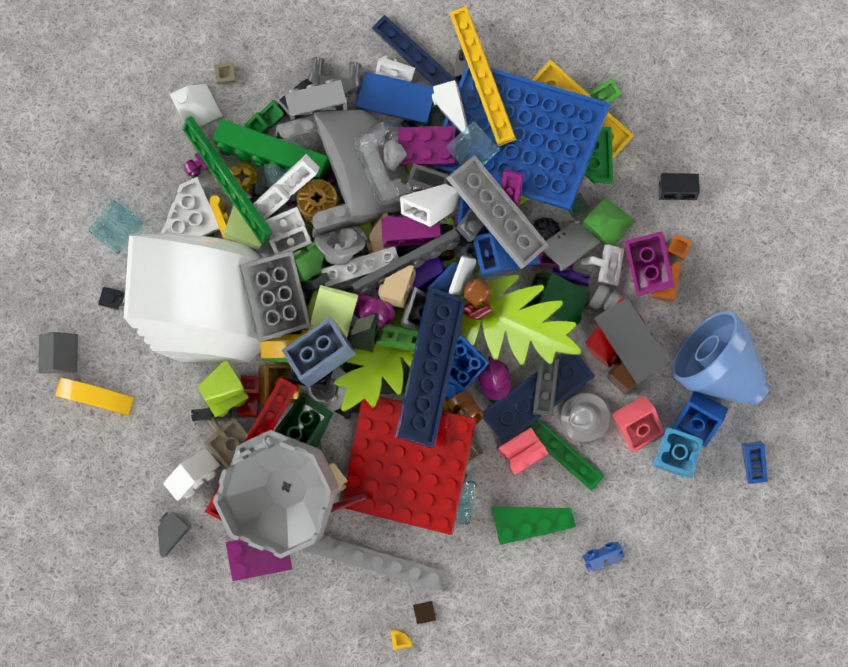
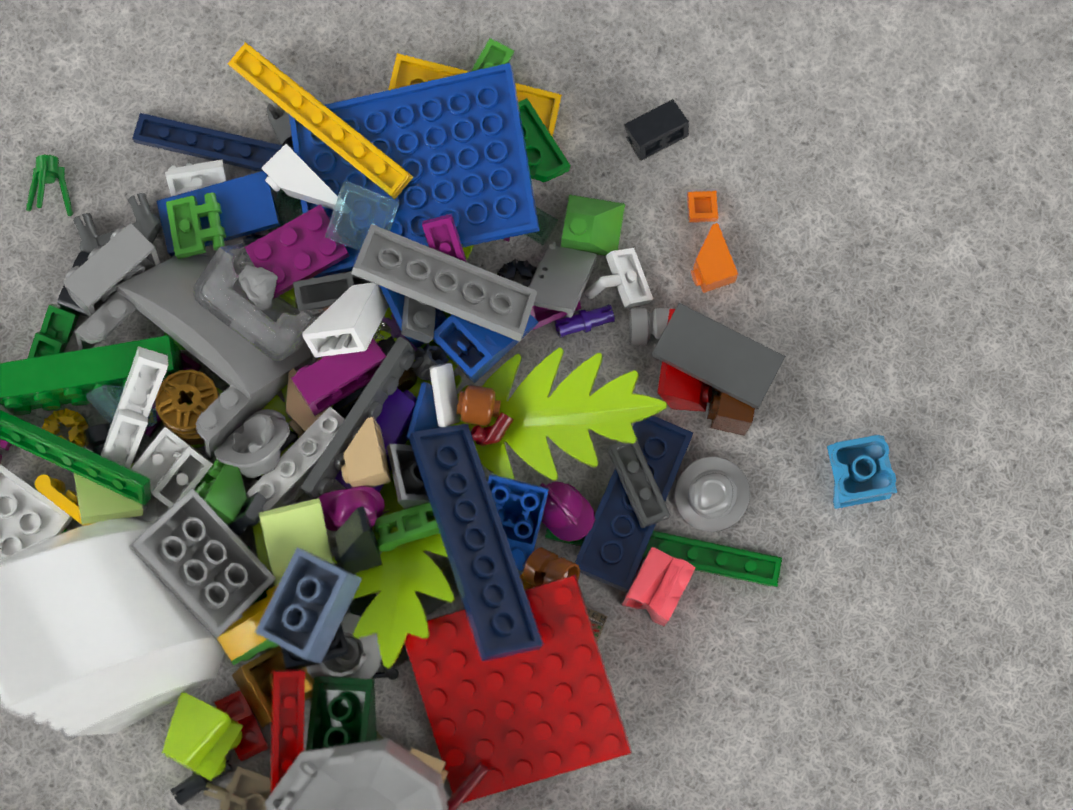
camera: 40 degrees left, 5 degrees down
clear light blue piece [456,481,477,525] -> none
green wing [491,507,576,545] -> none
dark green slope [522,273,590,328] -> none
blue hinge [582,542,625,571] -> none
coral slope [611,395,665,453] -> none
magenta slope [624,231,675,296] -> none
medium blue cone [672,311,769,405] -> none
blue slope [672,391,728,447] -> none
blue slope [742,441,768,484] -> none
none -> green plant [26,154,73,217]
none -> bright green plate [166,193,226,259]

